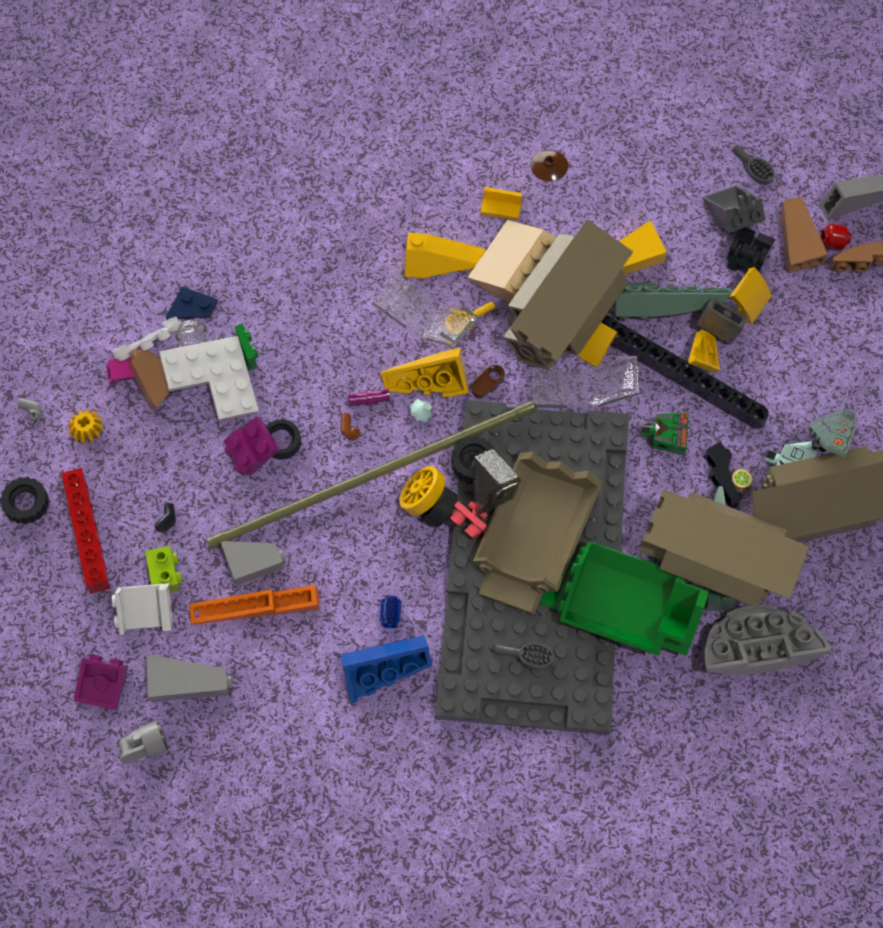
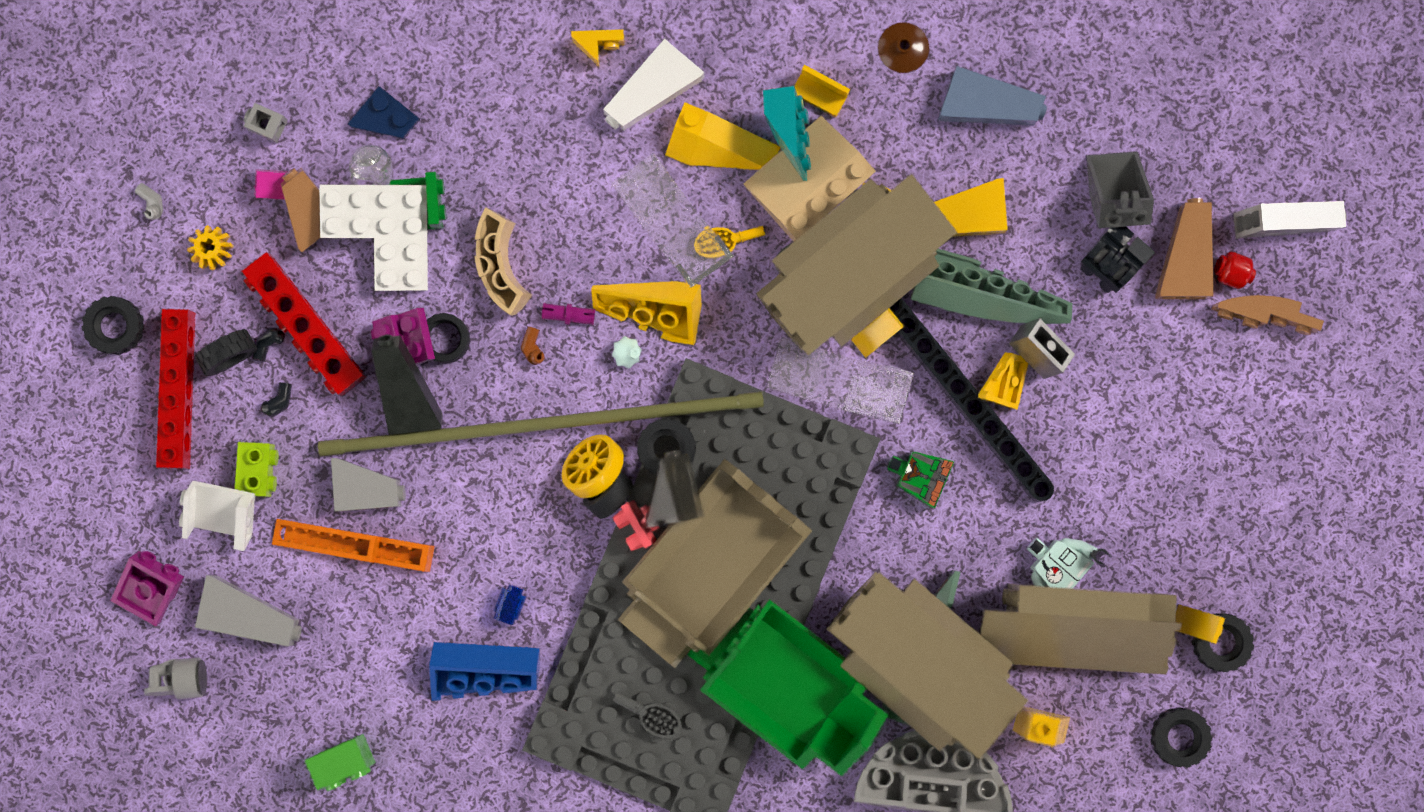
camera: 15 degrees right, 20 degrees up
white plant [112,316,182,362] -> none
reddish brown piece [472,365,505,399] -> none
black slope [704,442,741,508] -> none
yellow slope [730,267,772,325] -> none
tile [731,469,752,490] -> none
dark grey piece [732,145,775,185] -> none
sand green wedge [808,409,858,457] -> none
none -> black tyre [195,329,257,376]
none -> red brick [242,252,367,396]
none -> light grey brick [244,103,288,143]
none -> black arm [252,328,285,362]
none -> bright green brick [305,734,376,792]
none -> pearl dark grey slope [371,335,443,435]
none -> tan brick [475,207,532,316]
none -> yellow slope [571,29,625,66]
none -> white slope [603,39,704,131]
none -> teal slope [763,86,811,181]
none -> sand blue slope [938,66,1047,126]
none -> yellow slope [1013,706,1070,746]

